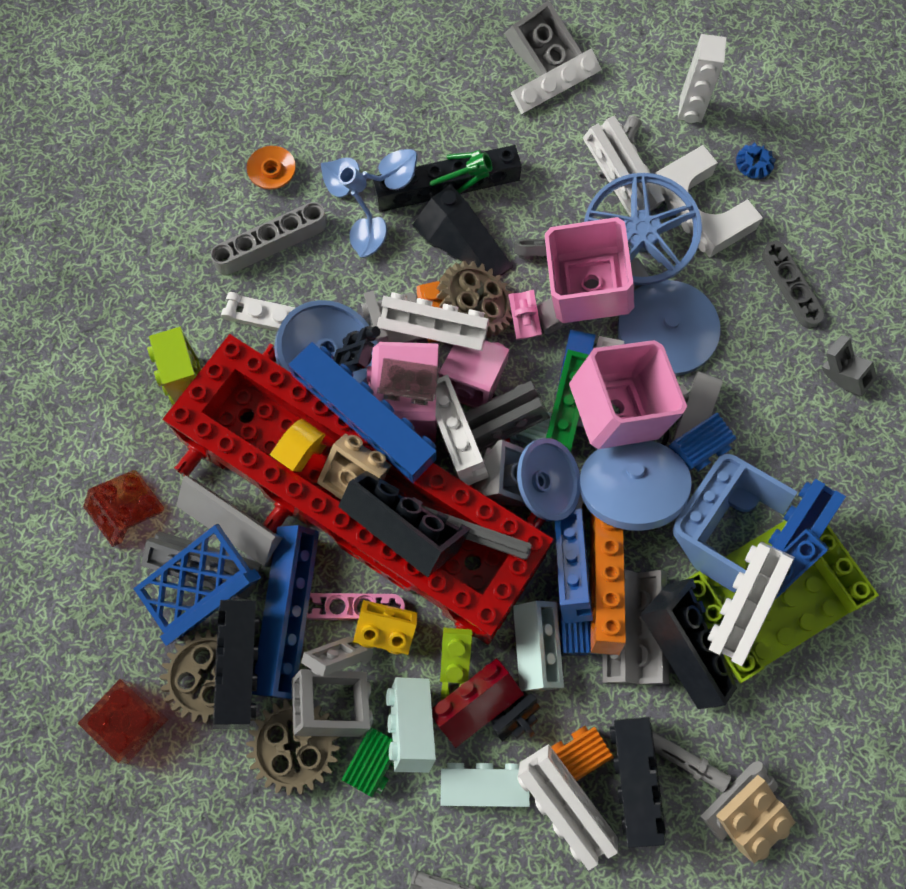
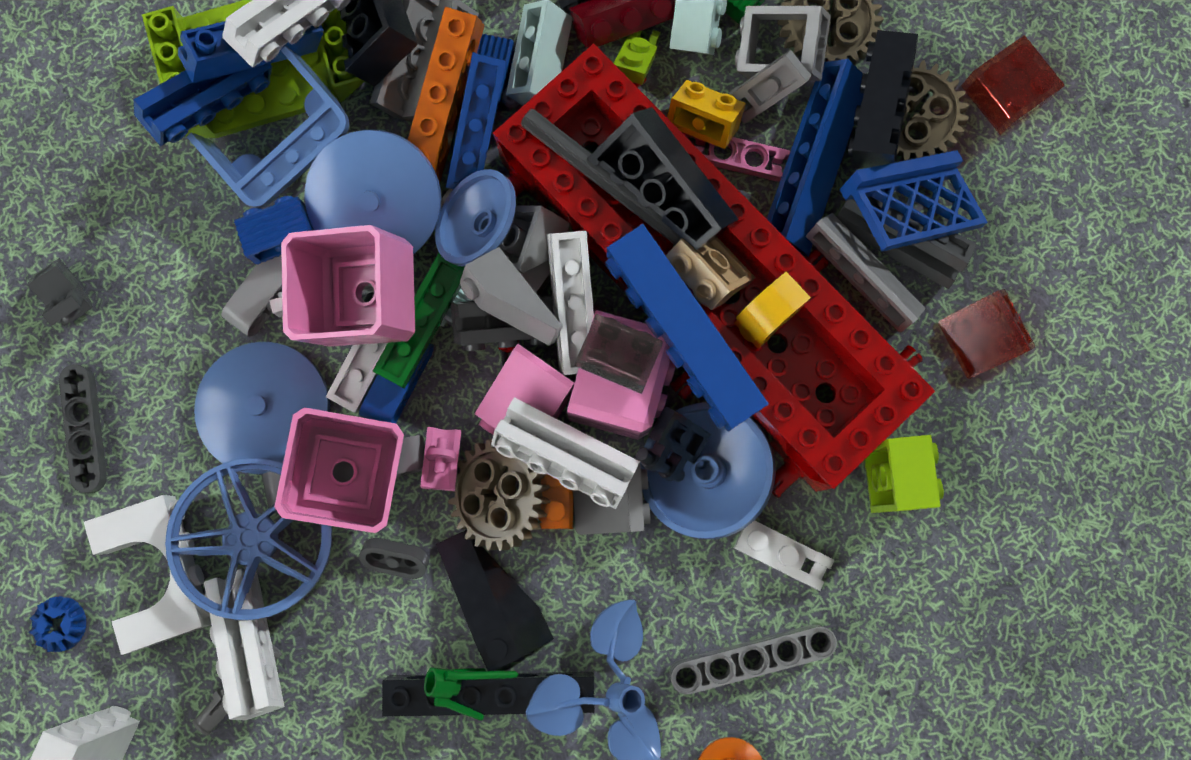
camera: 165 degrees left, 10 degrees up
none -> light grey slope [460,247,563,346]

